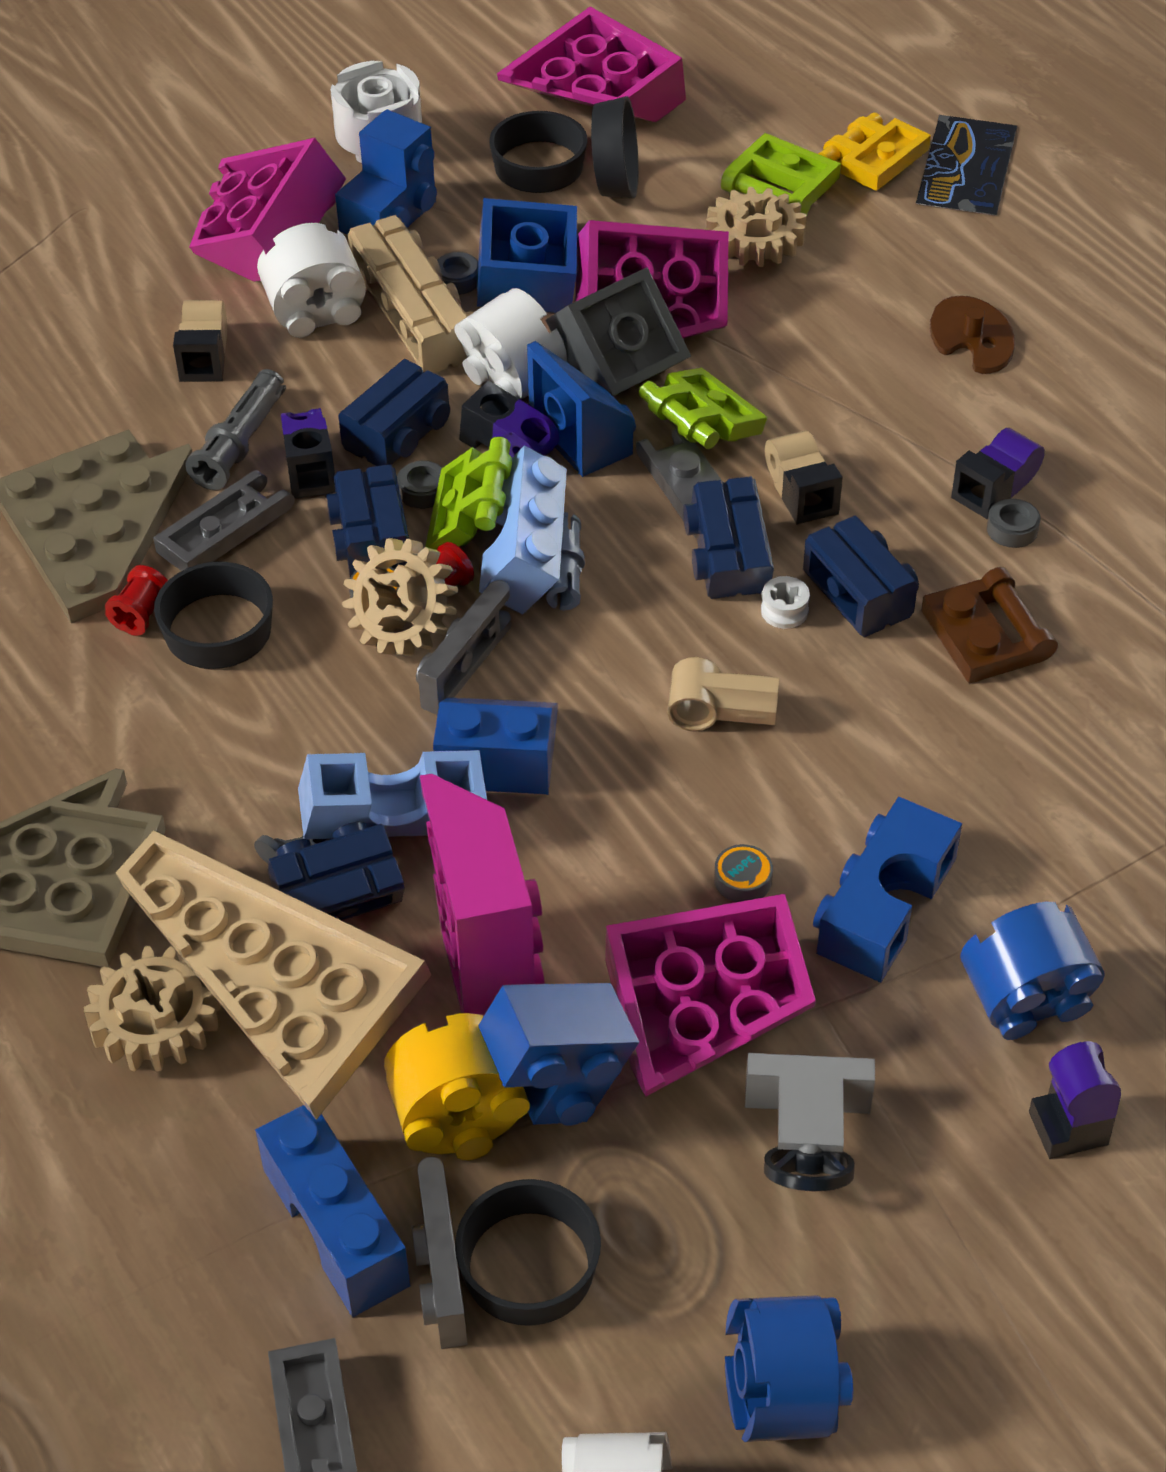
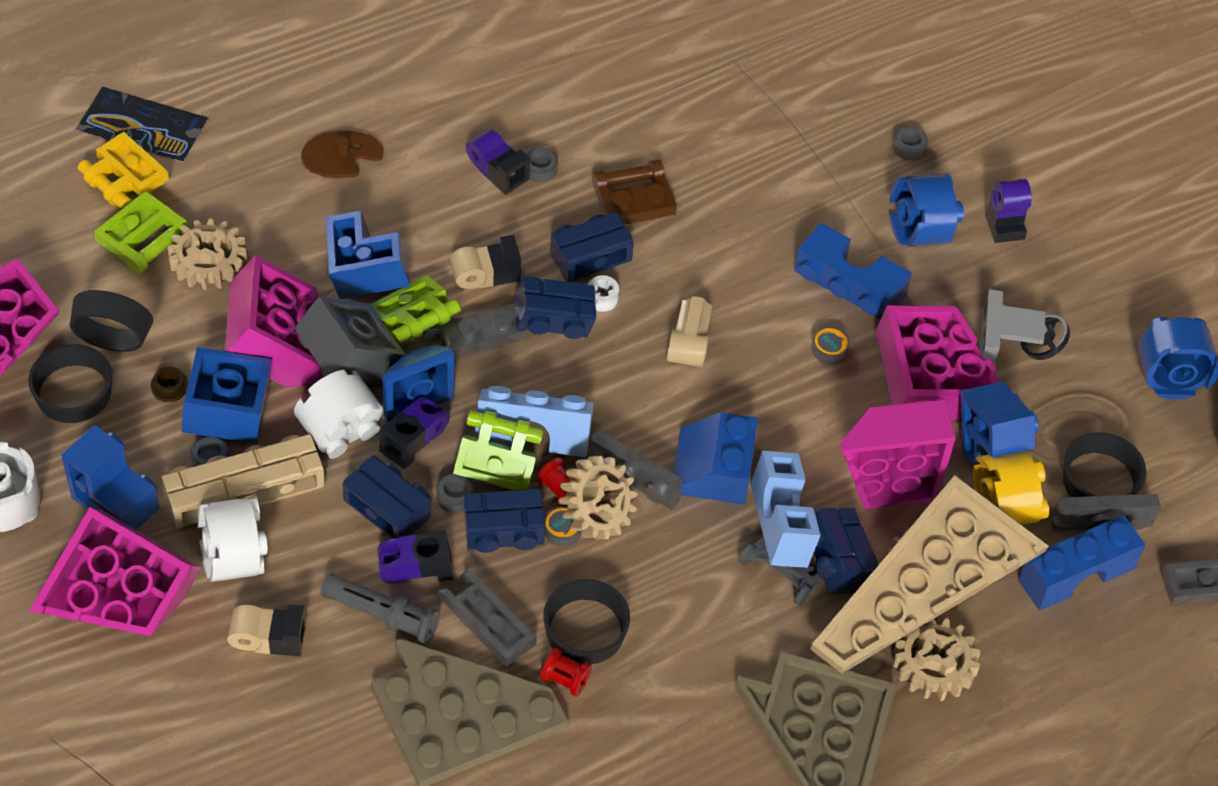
camera: 90 degrees left, 5 degrees up
none -> blue brick [326,210,410,299]

